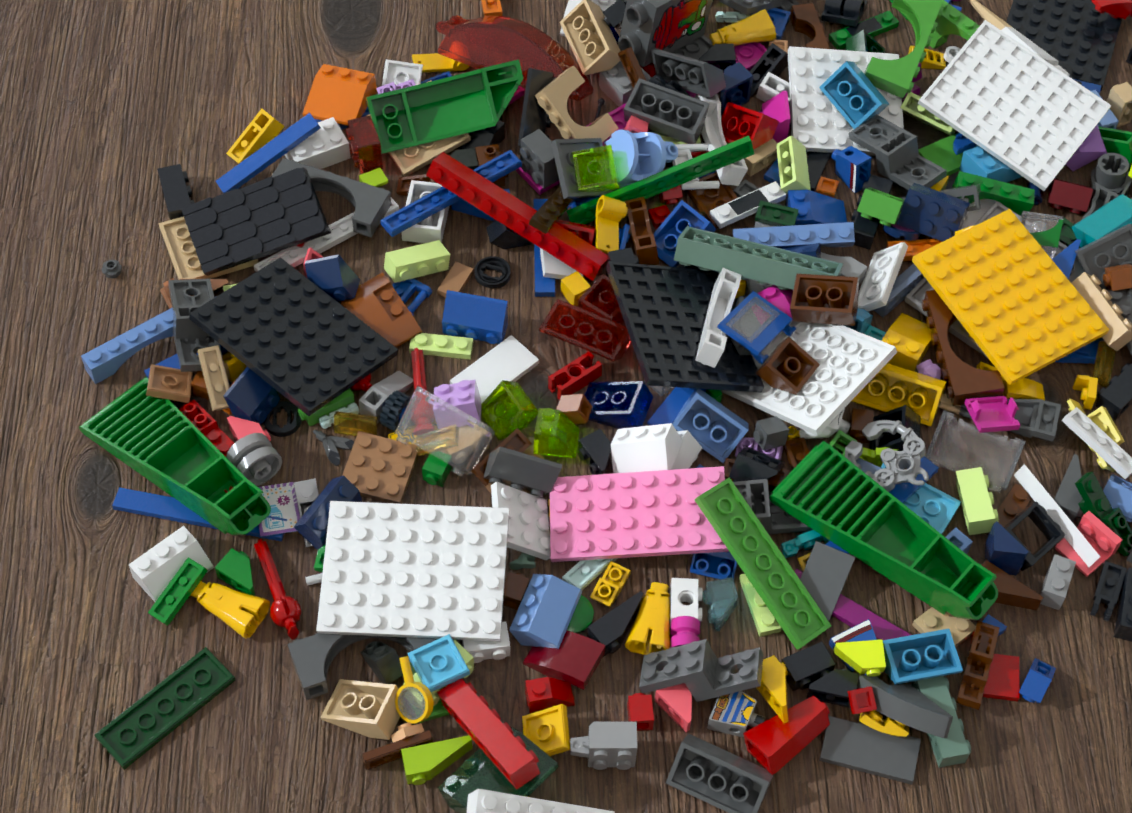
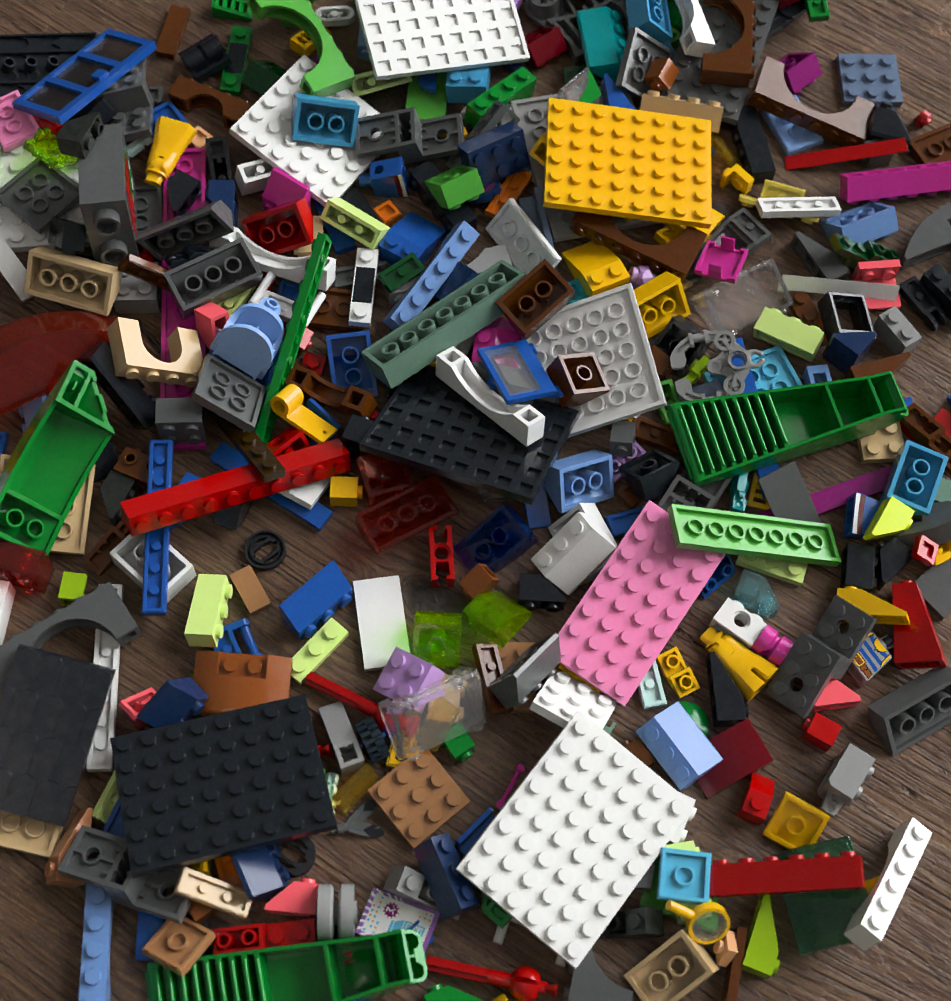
camera: 60 degrees left, 10 degrees up
clear neon green slope [572,145,620,192] -> none

